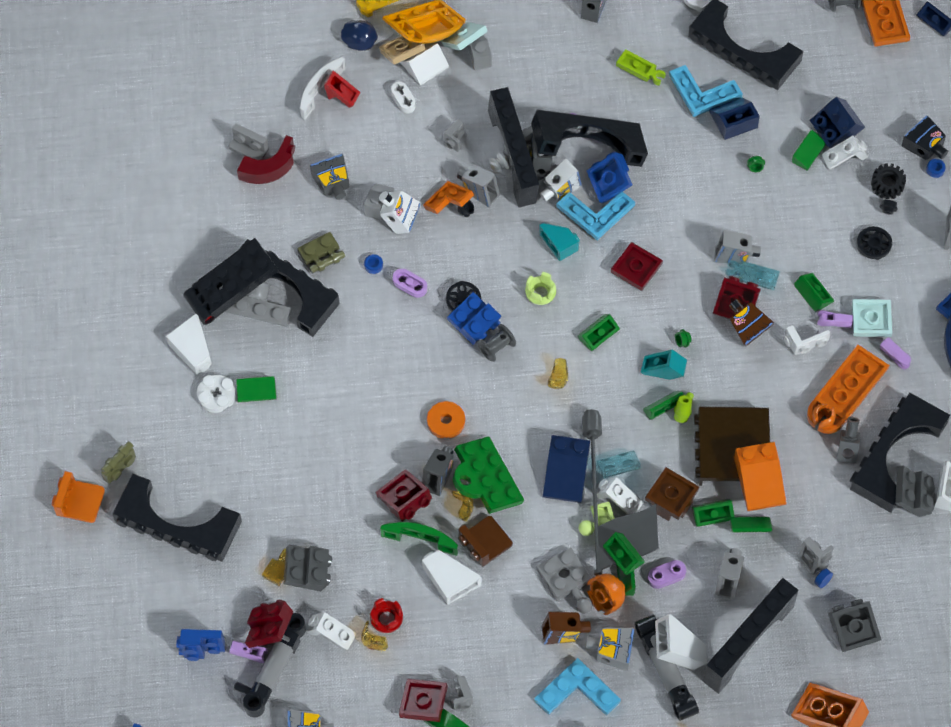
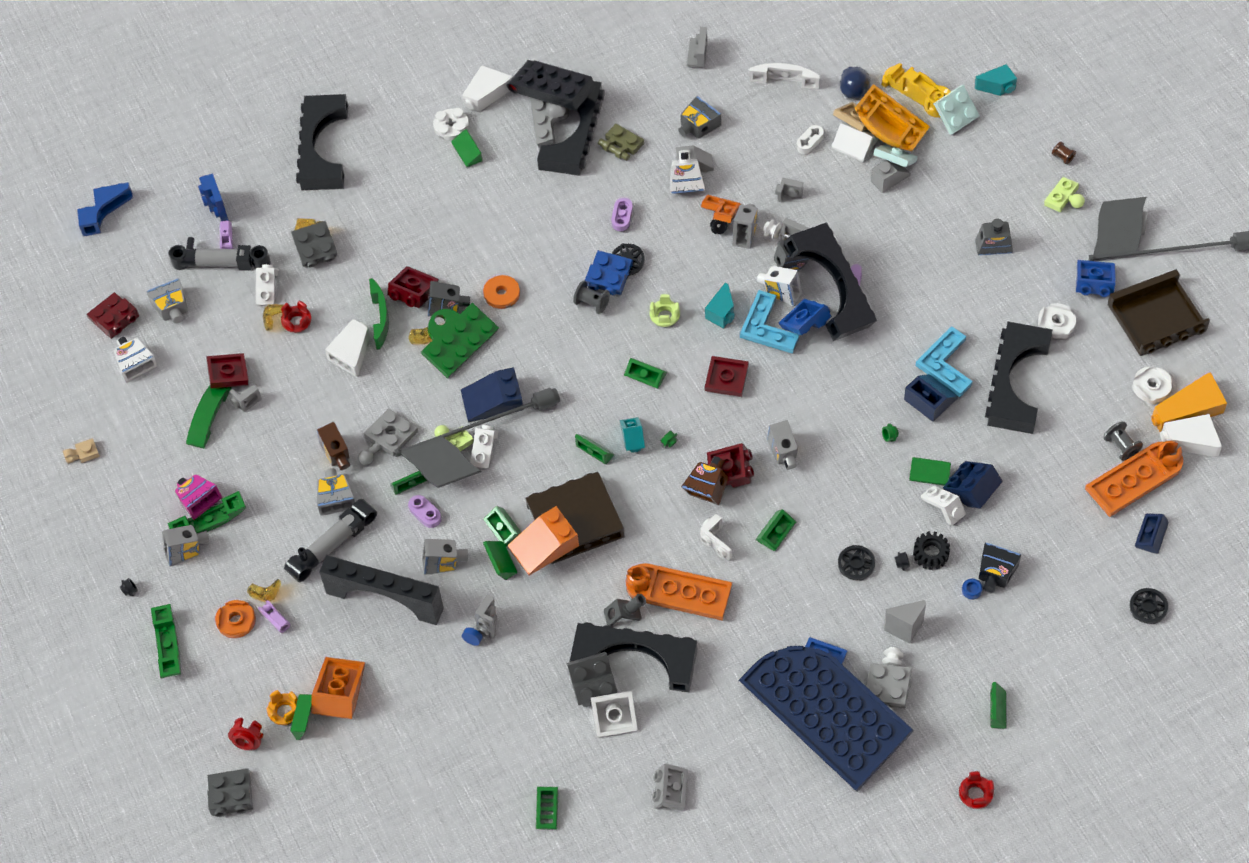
camera: 70 degrees right, 5 degrees down
orange bracket [52,471,105,523] -> none
olive plate [101,441,136,484] -> none
dark red arch [237,135,296,184] -> none
dark red plate [245,600,293,648] -> none
red slope [324,70,361,108] -> none
blue tile [364,254,383,274] -> none
reddish brown bracket [458,516,513,567] -> none
black arch [488,87,539,208] -> none
medium azure plate [534,658,621,716] -> none
clear yellow hair [548,358,569,389] -> none
orange cylinder [587,573,625,615] -> none
clear light blue plate [597,450,641,479] -> none
green slope [603,532,645,575] -> none
lime plate [616,49,666,86] -> none
reddish brown panel [645,467,699,521] -> none
white slope [655,614,707,670] -> none
lime piece [674,392,694,423] -> none
clear light blue plate [726,260,780,290] -> none
lavender bar [817,310,853,328] -> none
dark grey plate [828,599,882,652] -> none
light aqua plate [852,299,892,337] -> none
lavender bar [880,337,911,369] -> none

